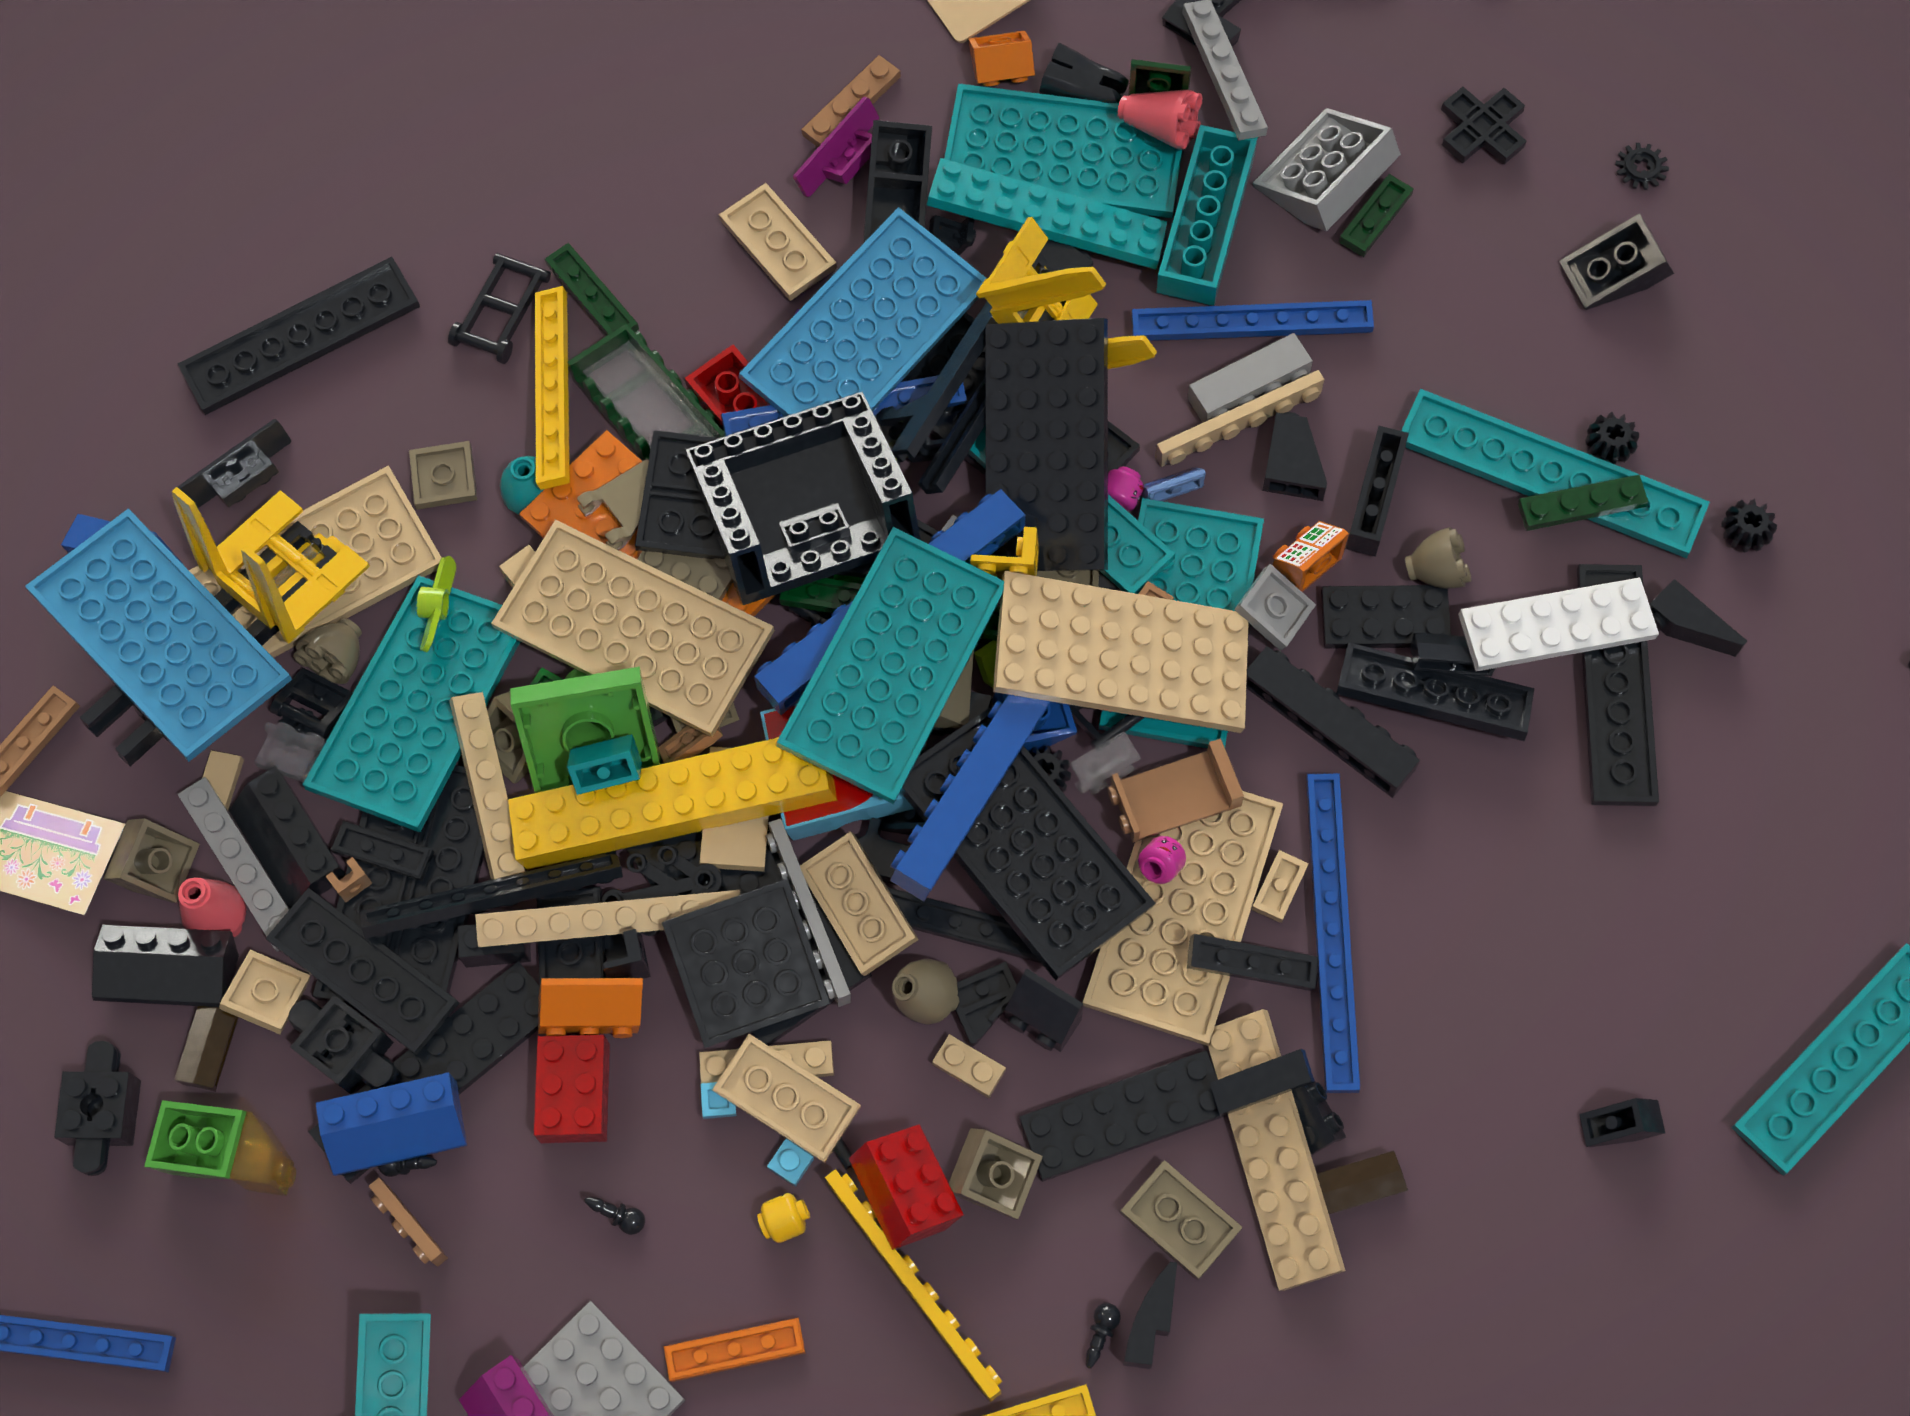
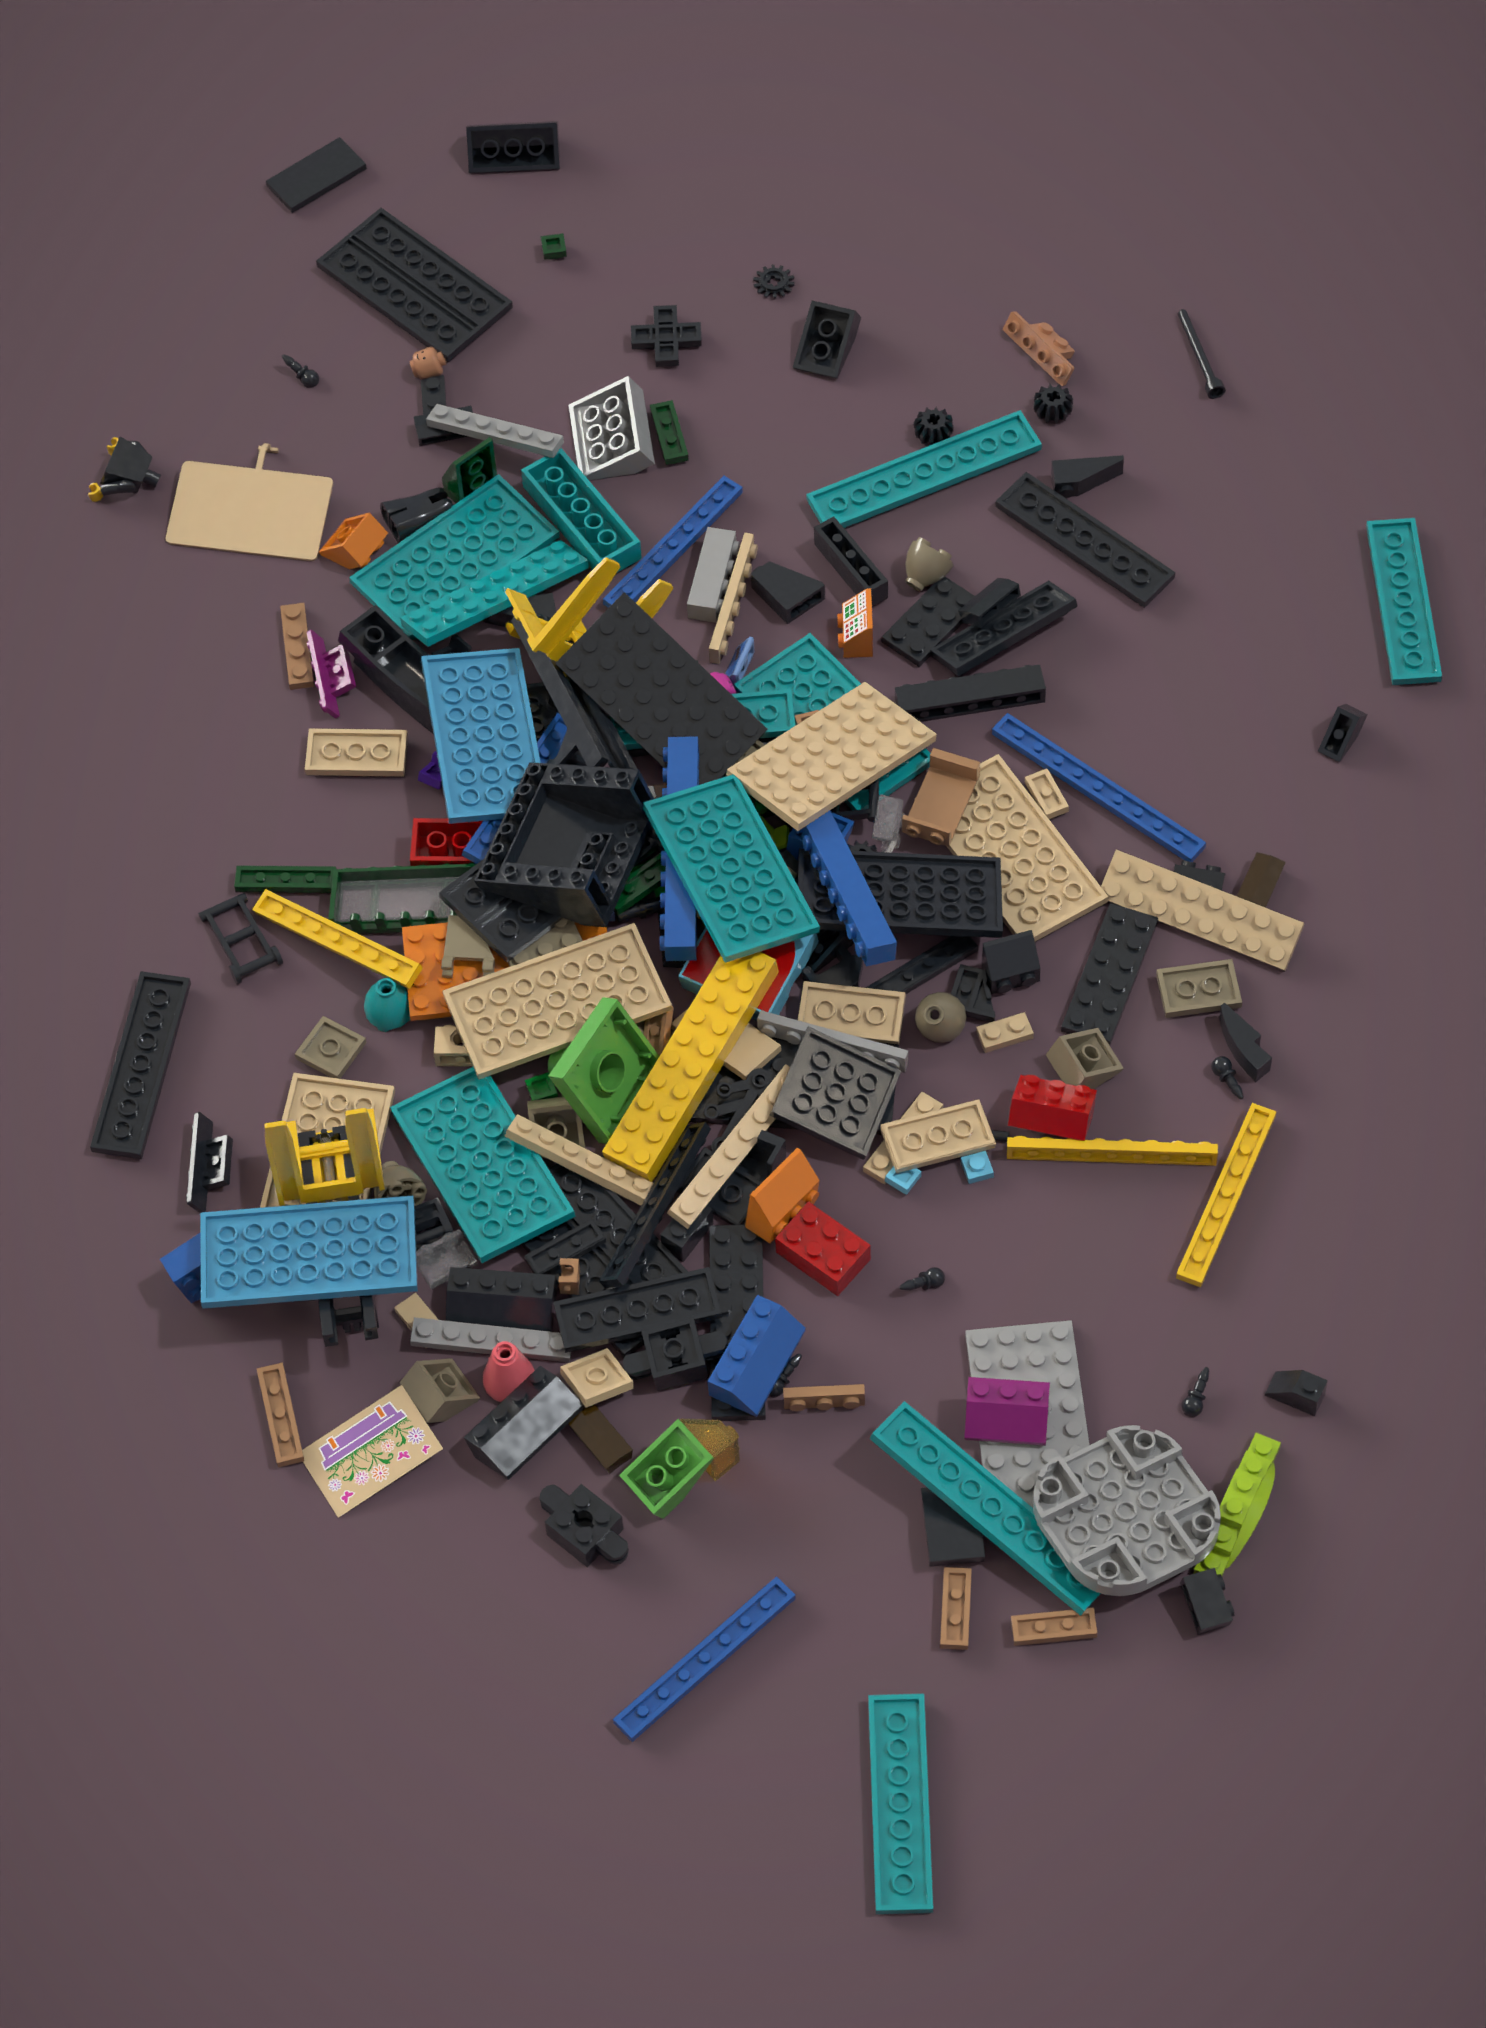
camera: 50 degrees left, 10 degrees down
lime piece [417,556,456,653] -> none
teal brick [567,734,642,795] -> none
orange tile [664,1318,806,1382] -> none
yellow head [757,1193,810,1243] -> none
yellow bracket [970,527,1039,580] -> none
coral cone [1118,90,1203,150] -> none
dark pink head [1138,836,1186,884] -> none
black plate [1187,934,1318,991] -> none
black tile [1210,1049,1315,1116] -> none
light grey plate [1234,564,1316,651] -> none
white plate [1458,577,1659,671] -> none
dark green plate [1518,474,1649,531] -> none
none -> nougat bracket [1003,311,1075,386]

